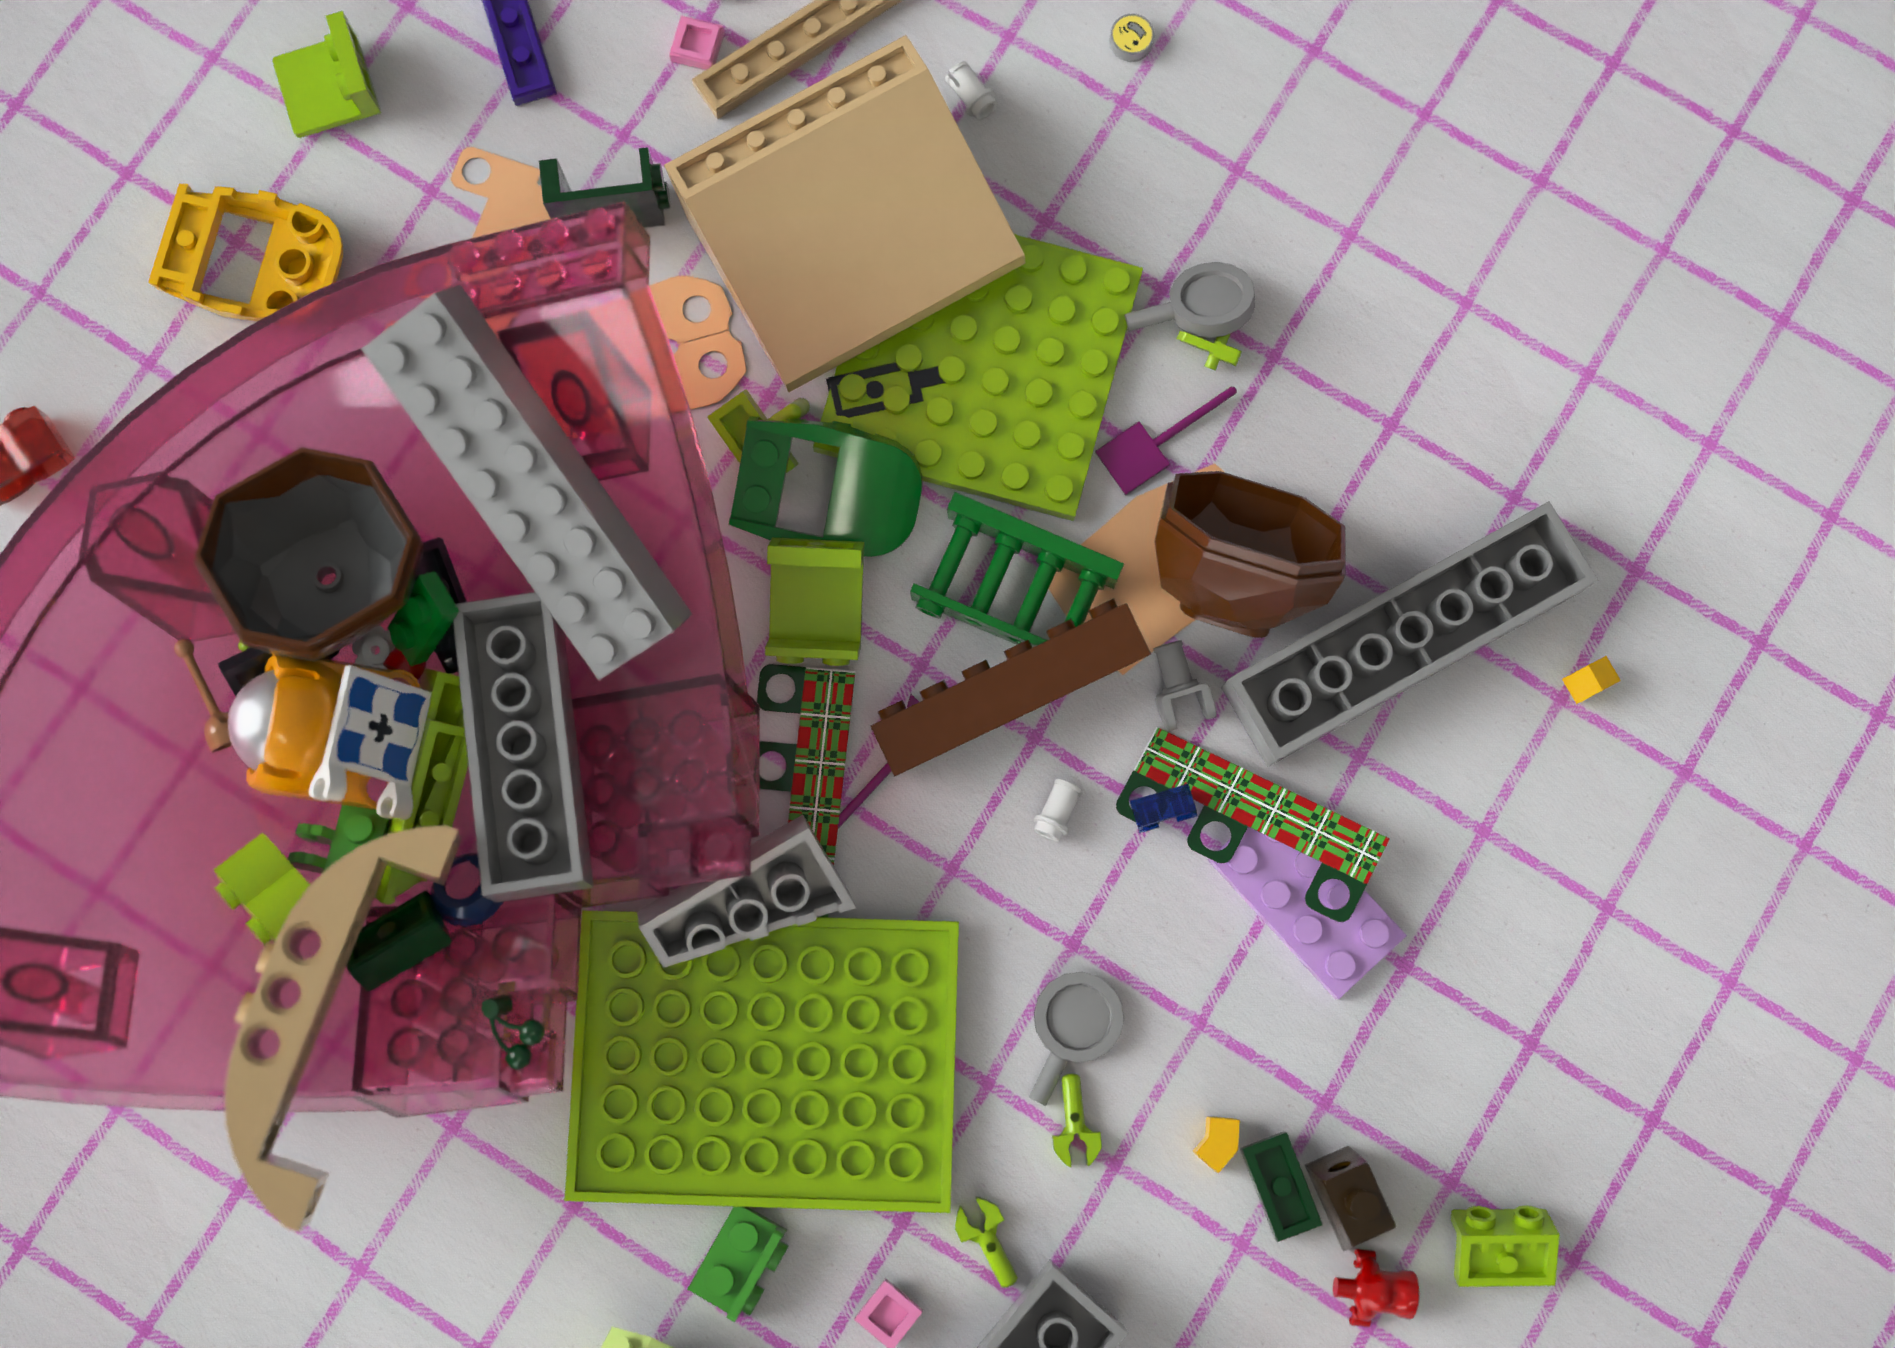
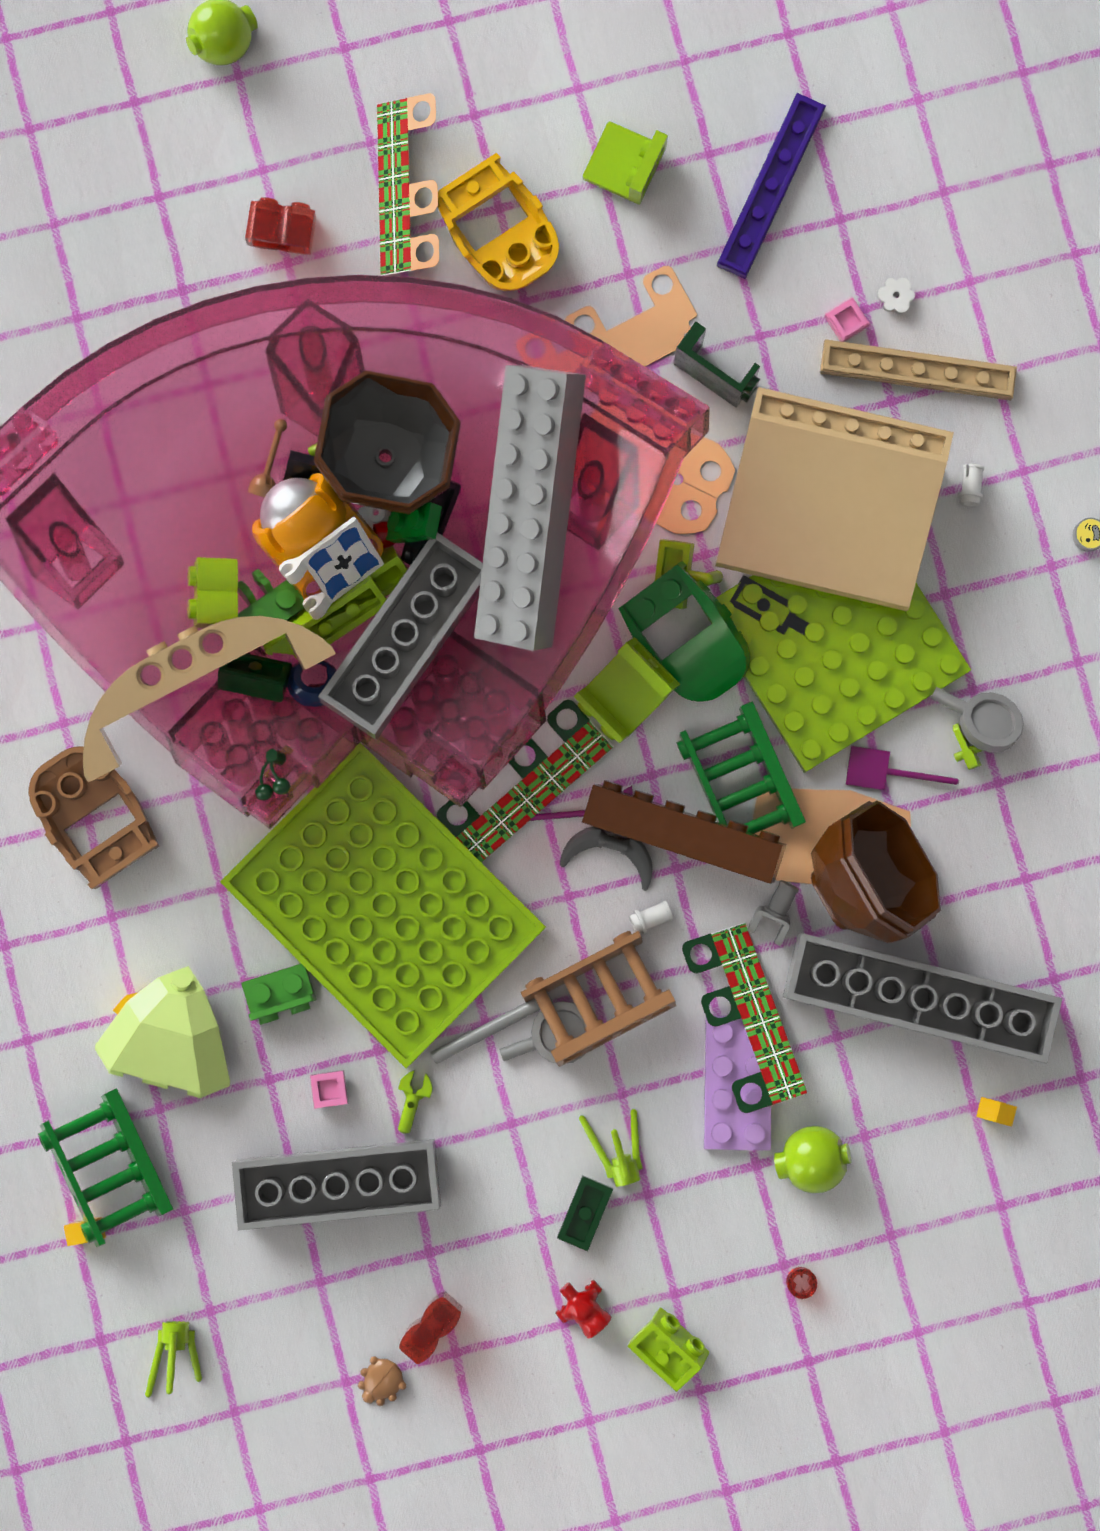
camera: 45 degrees right, 5 degrees up
light grey wedge [638,814,856,967] -> none
lime bar [1052,1073,1102,1168] -> none
clear blue piece [1130,784,1197,834] -> none
yellow piece [1192,1116,1240,1174] -> none
dark brown torso [1305,1146,1396,1251] -> none
none -> medium nougat slope [28,746,160,889]
none -> piece [377,93,439,276]
none -> light grey bar [430,991,553,1064]
none -> medium nougat fence [520,931,677,1067]
none -> dark grey piece [560,826,652,891]
none -> lime plant [579,1109,643,1187]
none -> lime brick [774,1126,852,1193]
none -> clear red bush [786,1267,817,1299]

